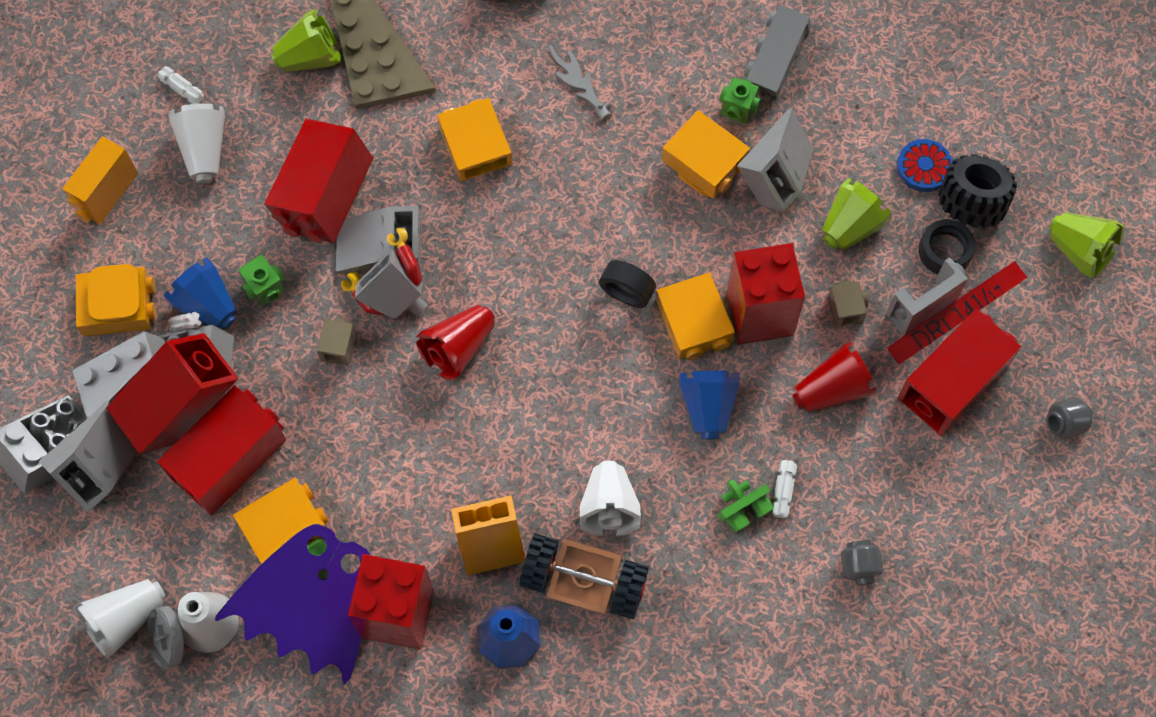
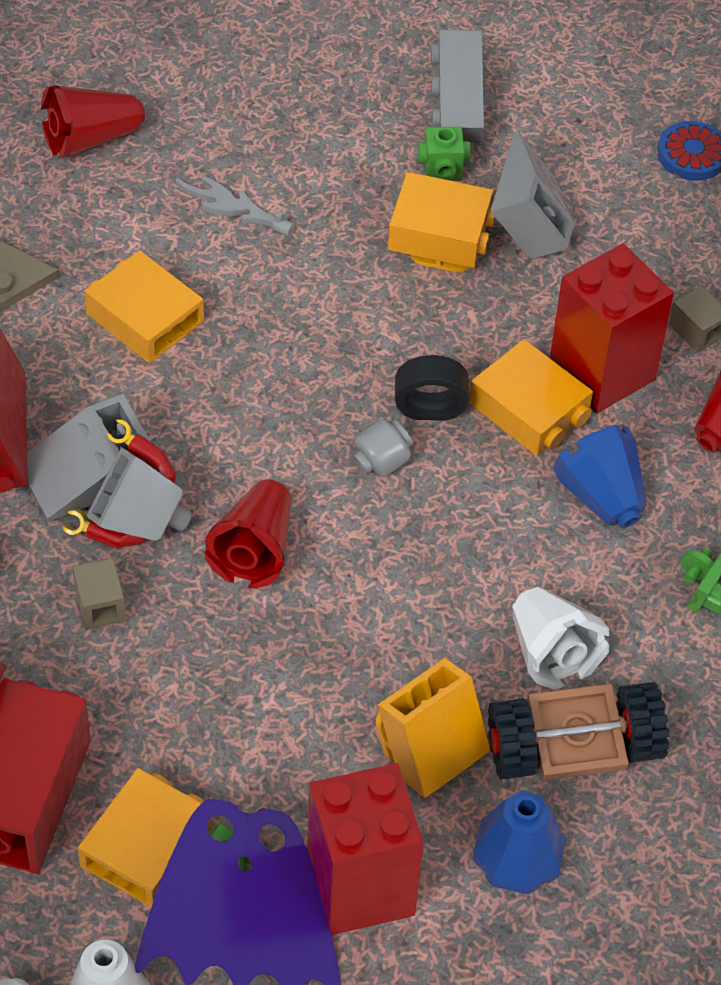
camera: 30 degrees left, 15 degrees down
lime cone [822,178,892,250] -> none
none -> light grey head [353,419,414,477]

